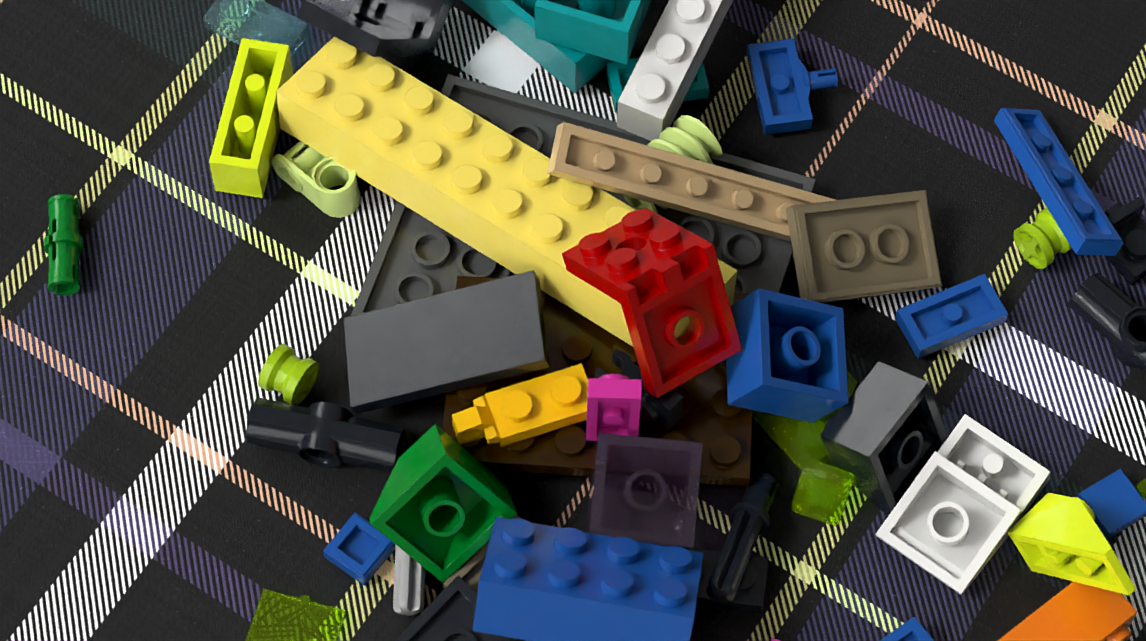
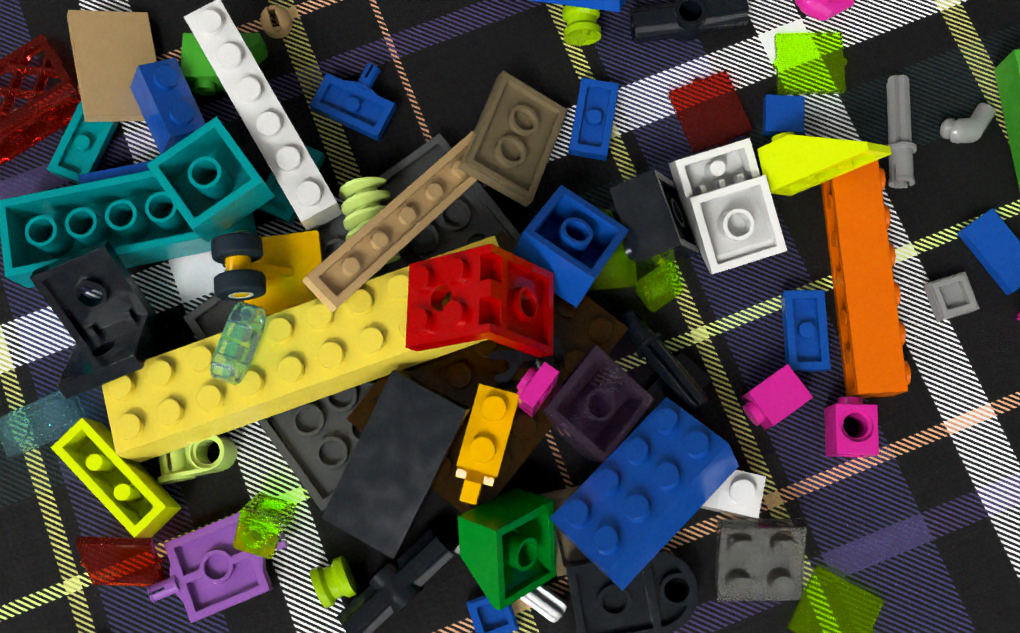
camera: 50 degrees left, 15 degrees up
none -> clear red piece [75,536,166,587]
none -> medium lavender plate [147,511,288,623]
none -> clear light blue beam [210,302,266,385]
none -> yellow plate [211,230,323,319]
none -> clear neon green bracket [233,493,297,559]
none -> clear red piece [667,71,752,153]

